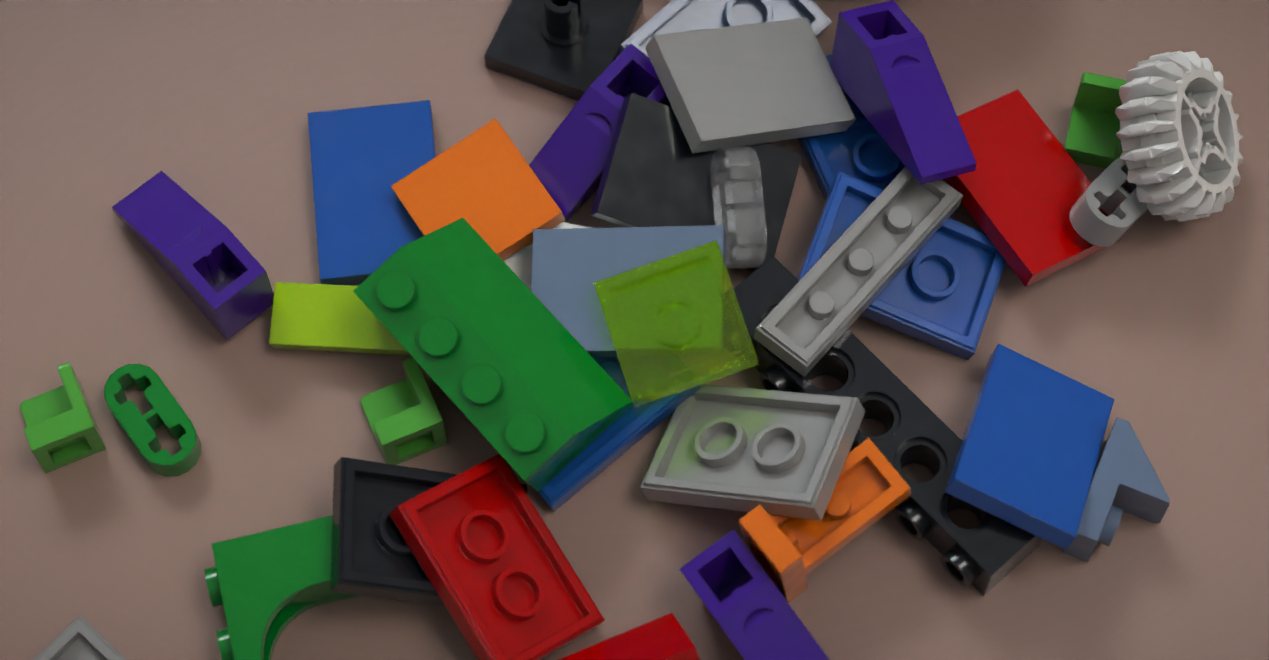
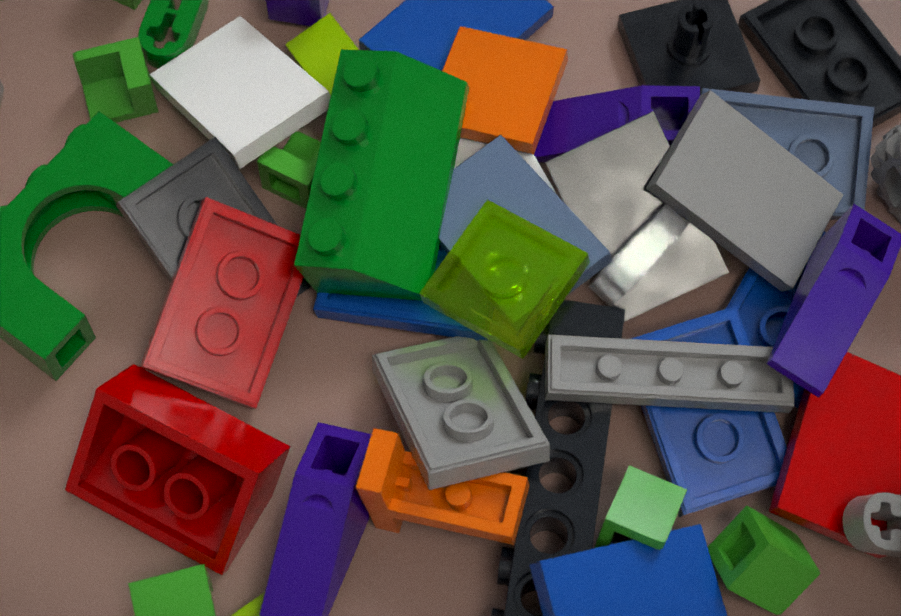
camera: 50 degrees right, 0 degrees up
none -> bright green panel [73,37,159,123]
none -> white tile [149,16,331,169]
none -> bright green panel [595,465,687,550]
none -> bright green panel [708,505,821,615]

